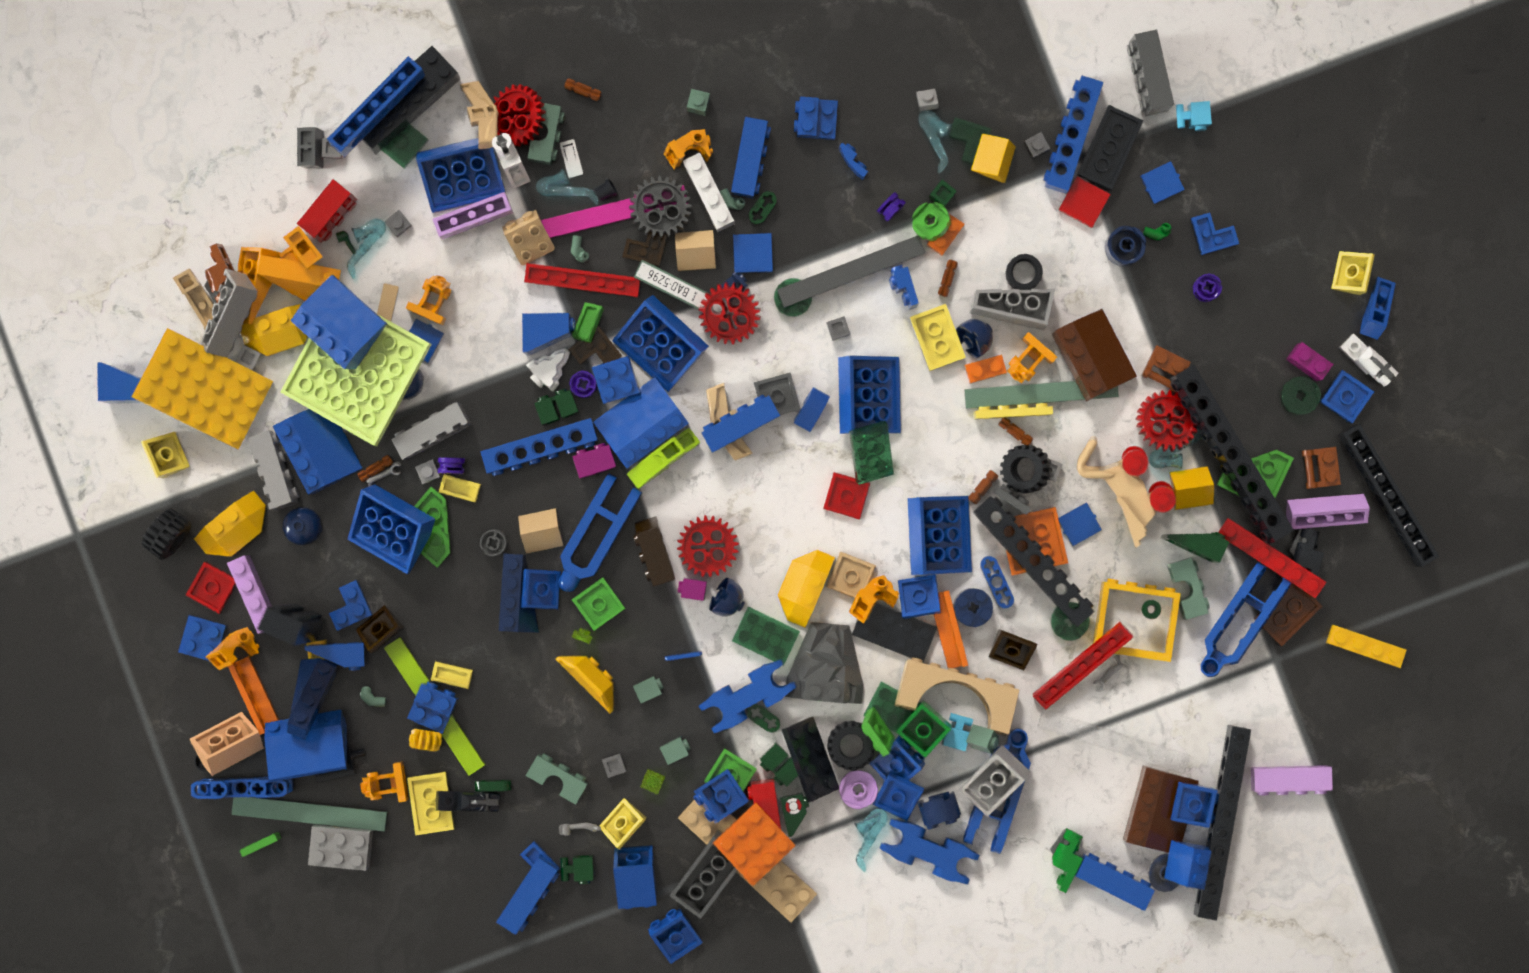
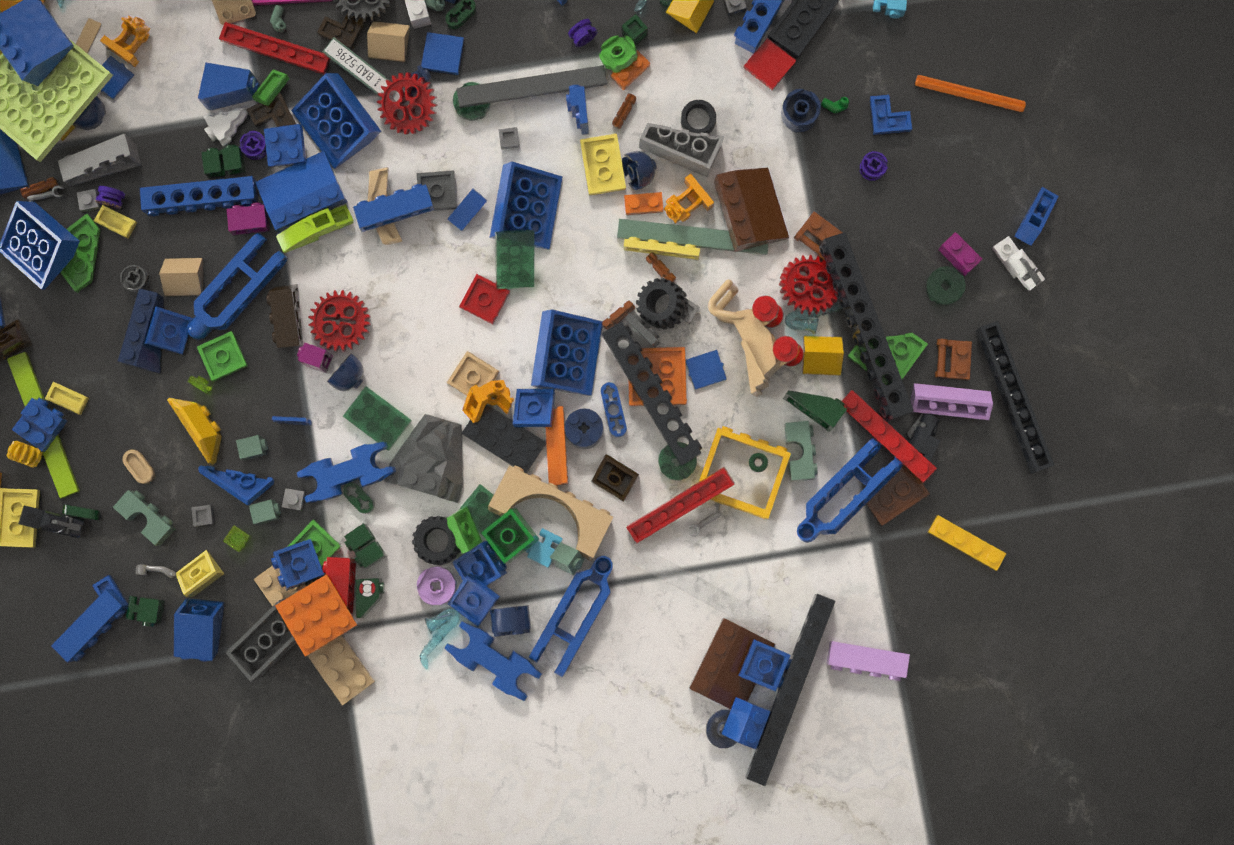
camera: 20 degrees right, 5 degrees down
blue plate [648,908,703,964] -> none
yellow wedge [778,550,835,628] -> none
black plate [781,717,839,802] -> none
light grey slope [959,745,1030,817] -> none
green plate [1050,828,1083,893] -> none
blue brick [1075,853,1155,911] -> none
blue piece [1141,162,1185,204] -> none
blue plate [1320,370,1374,423] -> none
light yellow slope [1331,251,1375,295] -> none
none -> tan tile [123,450,155,484]
none -> blue wing [198,466,274,506]
none -> light grey plate [282,488,306,511]
none -> orange axle [915,75,1026,112]

